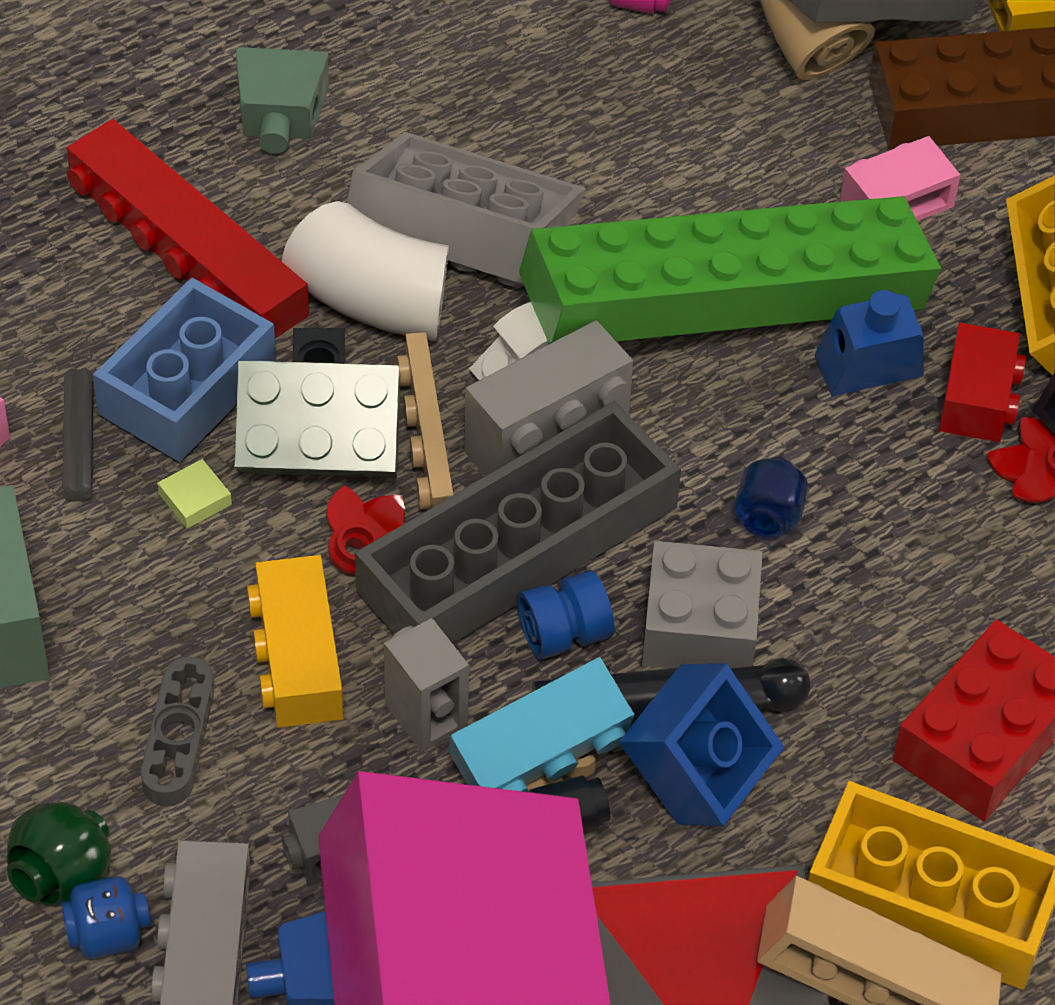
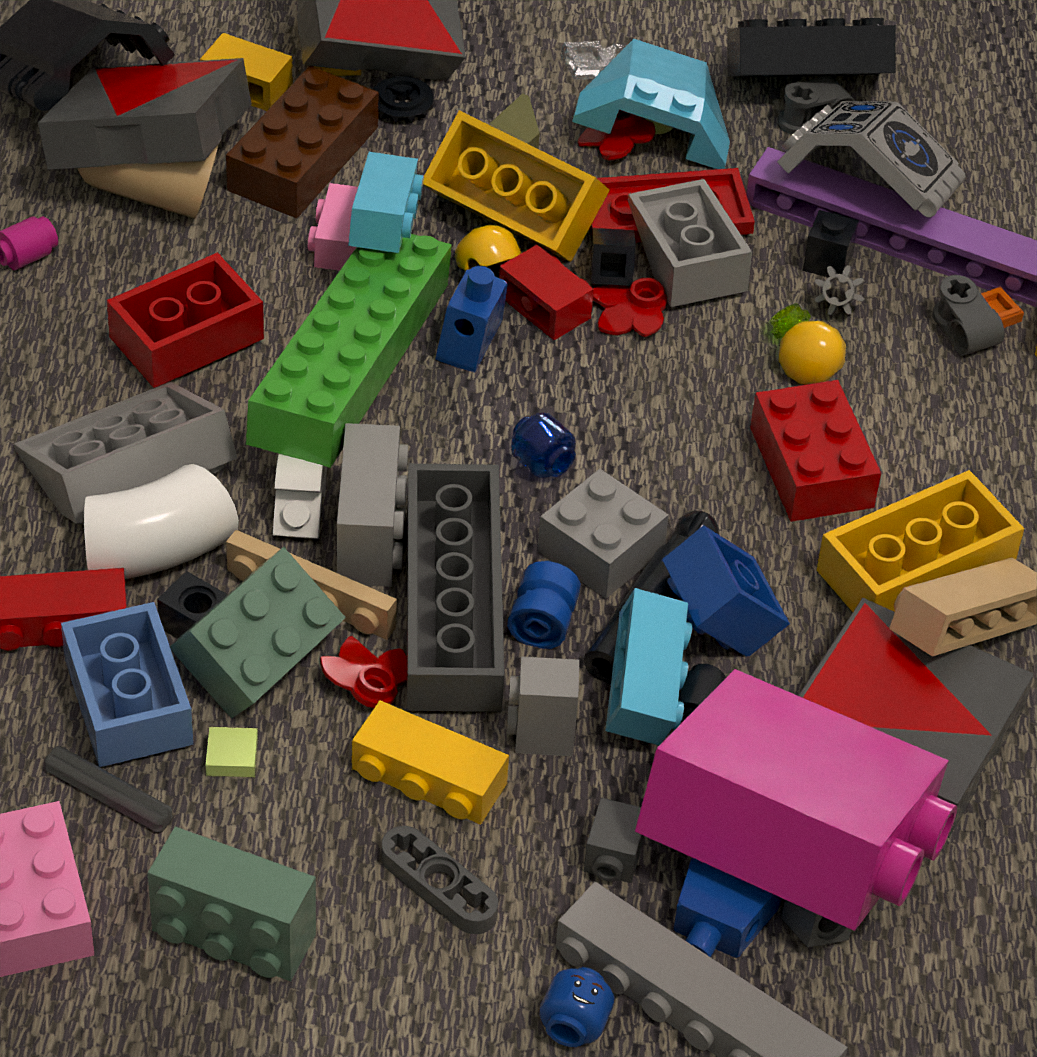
camera: 55 degrees left, 5 degrees down
dark green plant [7,801,111,907] -> none
none -> red brick [107,252,264,388]
none -> medium azure brick [348,152,424,253]
none -> yellow hair [455,225,521,271]

